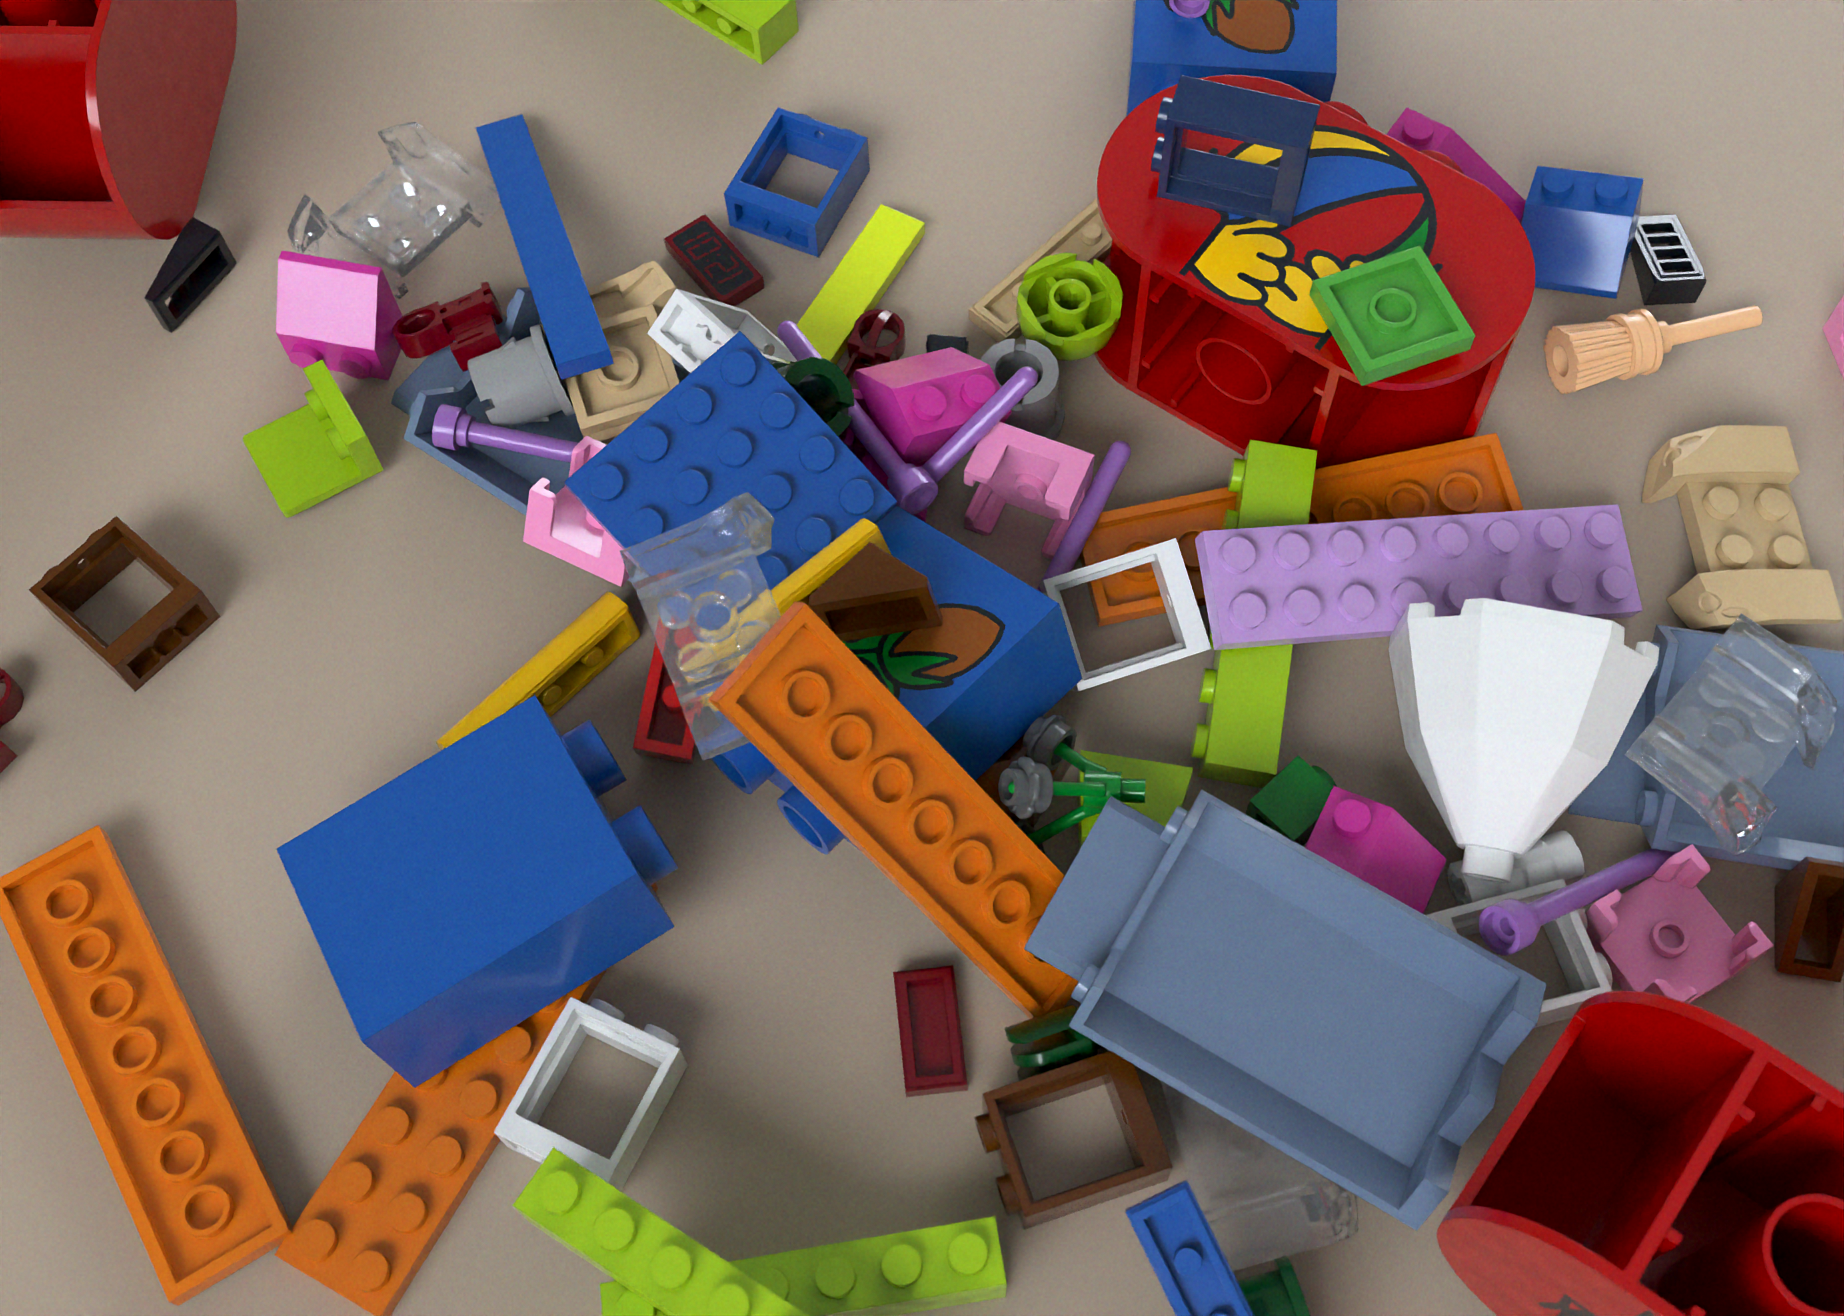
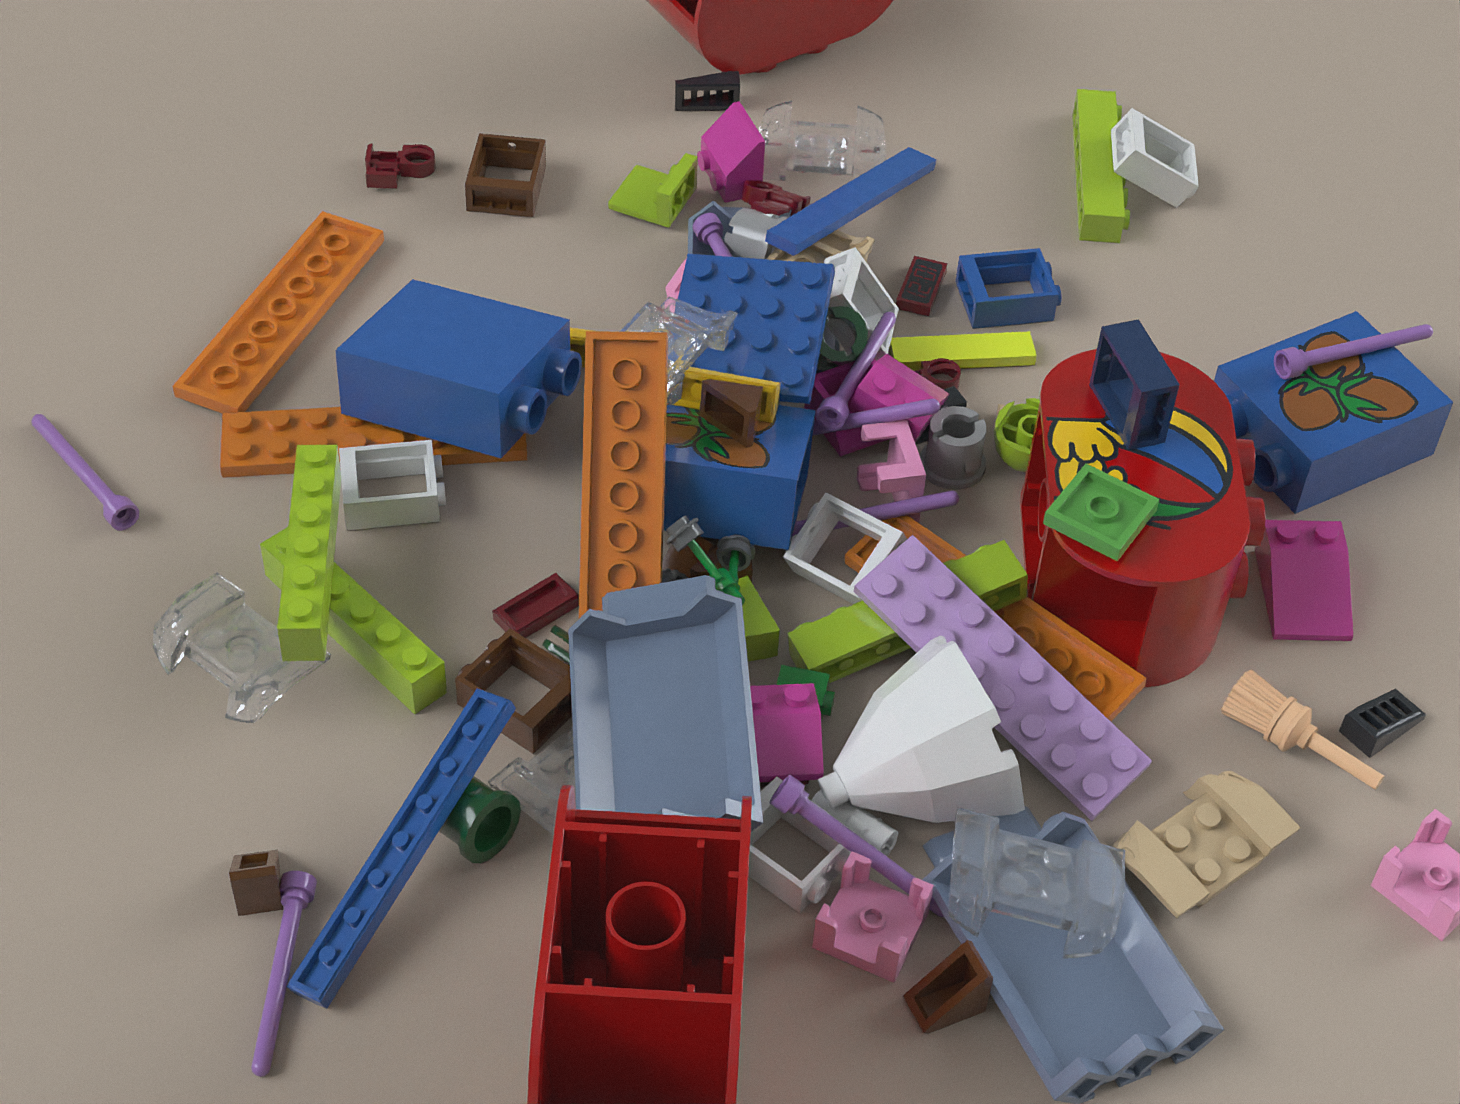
camera: 50 degrees right, 15 degrees down
blue slope [1521,165,1644,299] -> none

